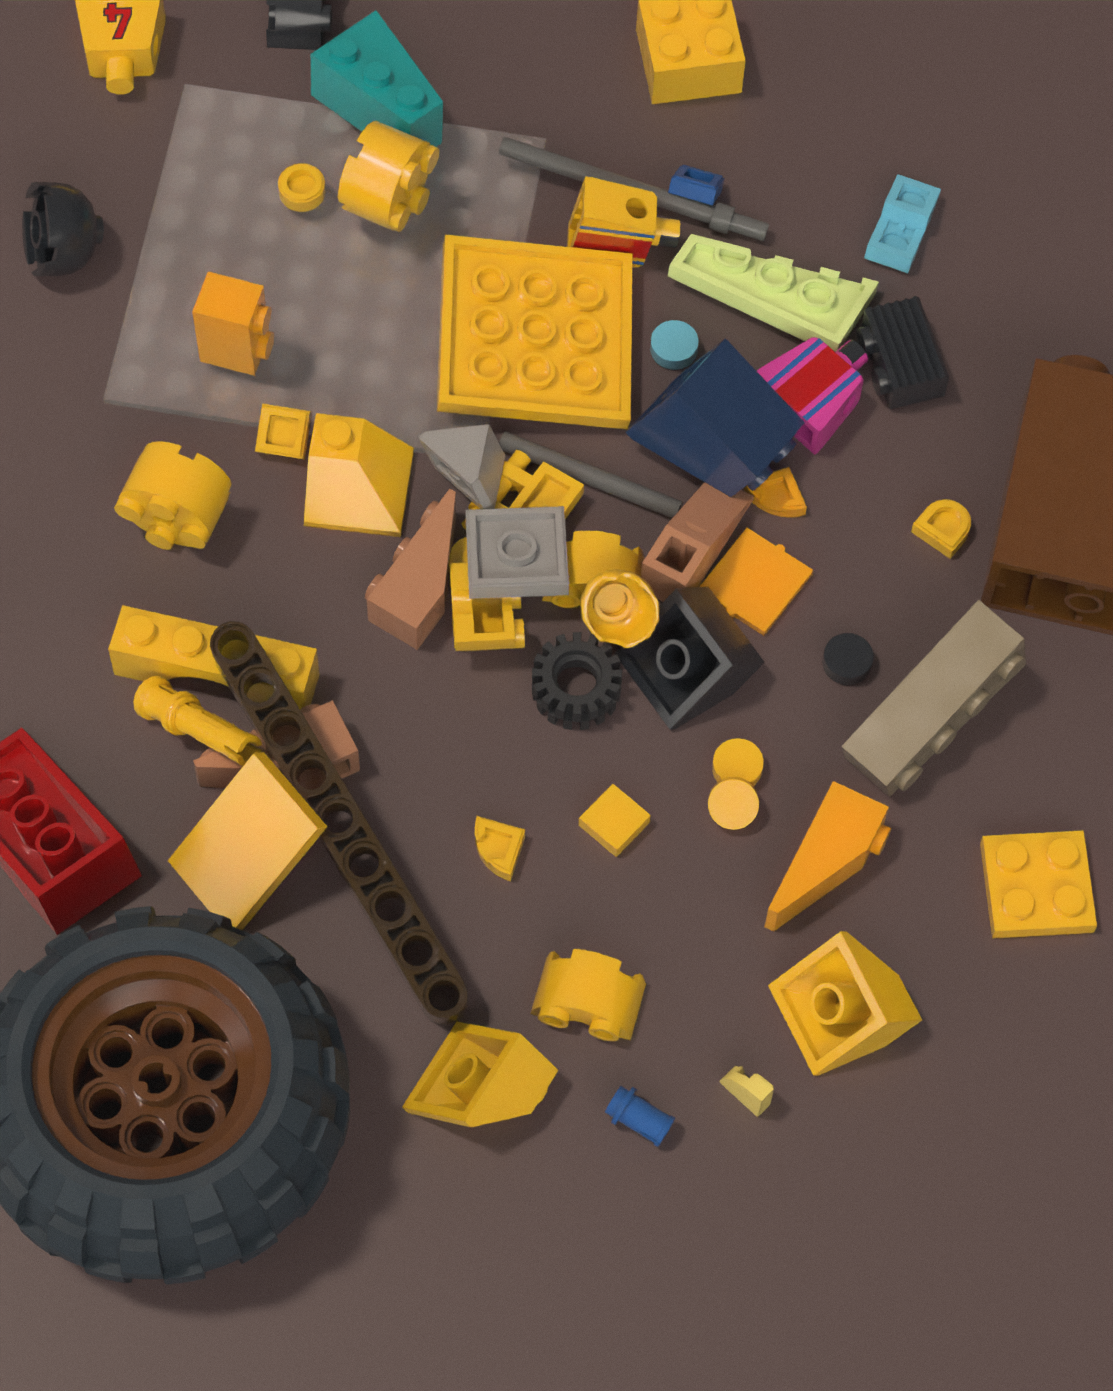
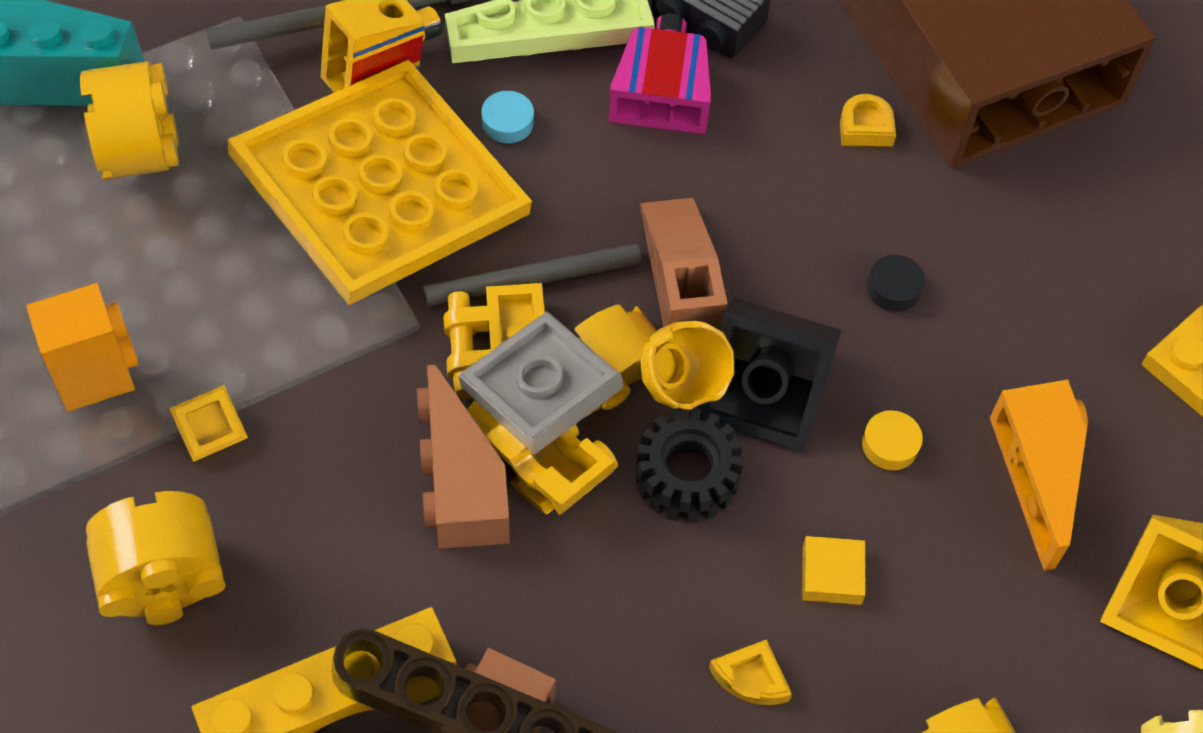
camera: 40 degrees left, 5 degrees down
yellow tile [278,163,326,212] -> none
yellow slope [304,413,414,537] -> none
light grey slope [418,424,505,509] -> none
dark blue slope [625,338,805,497] -> none
light orange piece [700,528,813,636] -> none
yellow tile [708,777,759,830] -> none
light orange tile [743,467,807,517] -> none
dark tan wedge [841,600,1026,797] -> none

